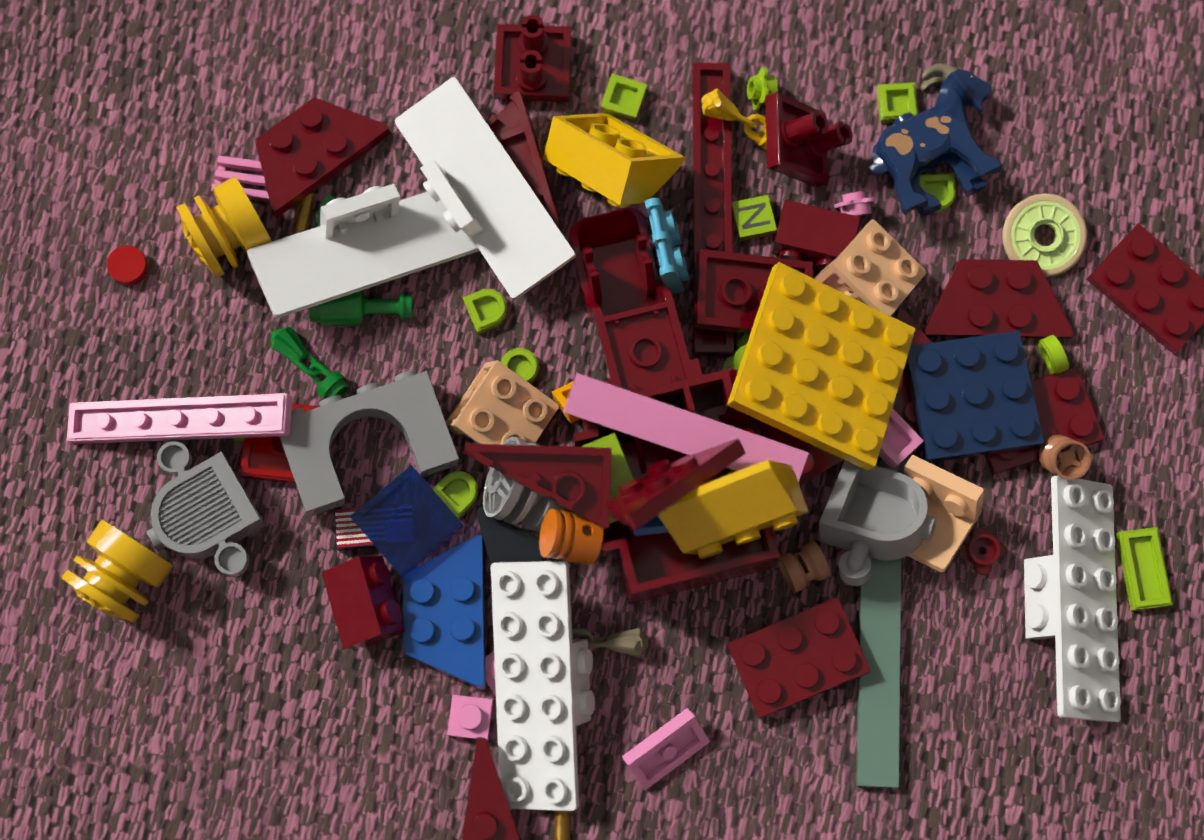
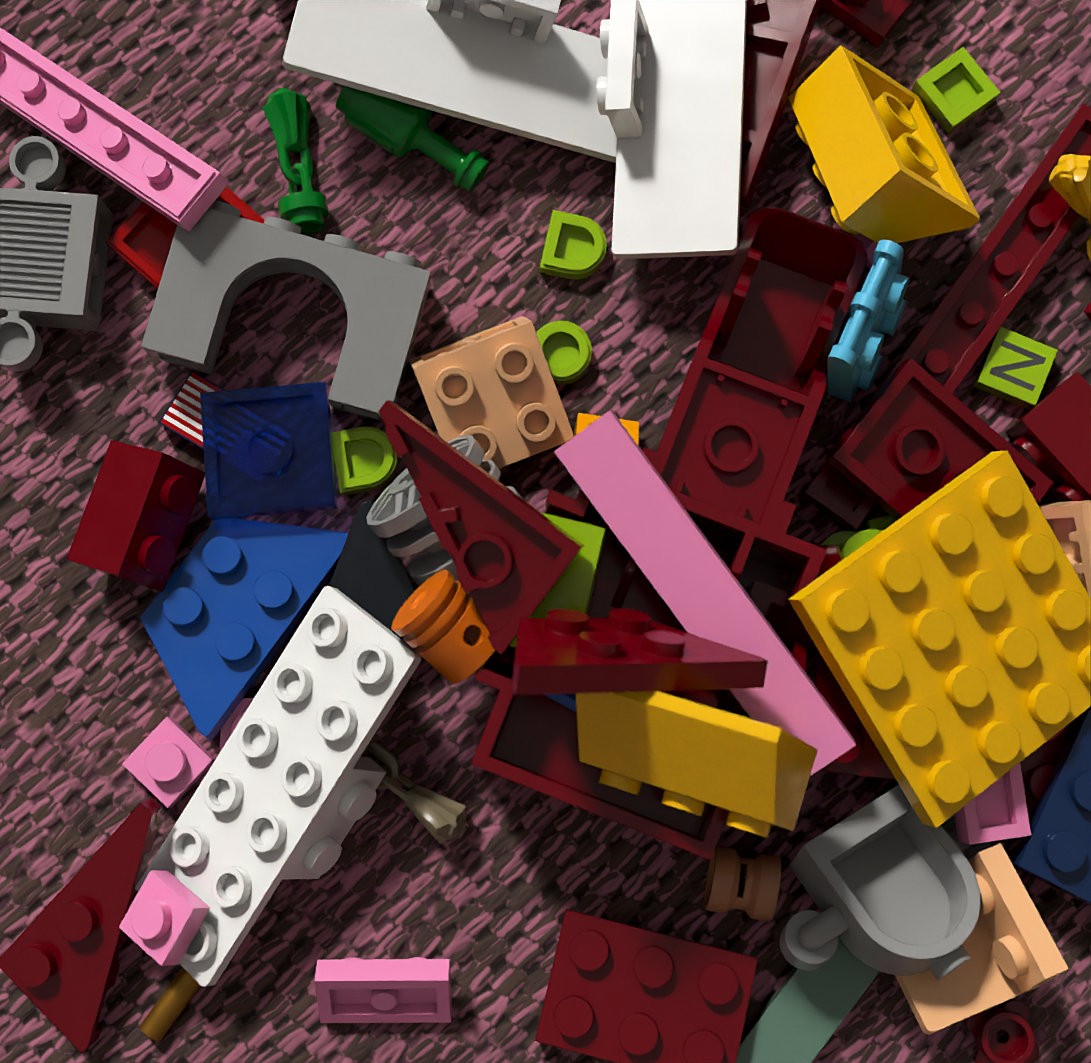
camera: 40 degrees right, 5 degrees up
none -> bright pink plate [119,870,210,966]

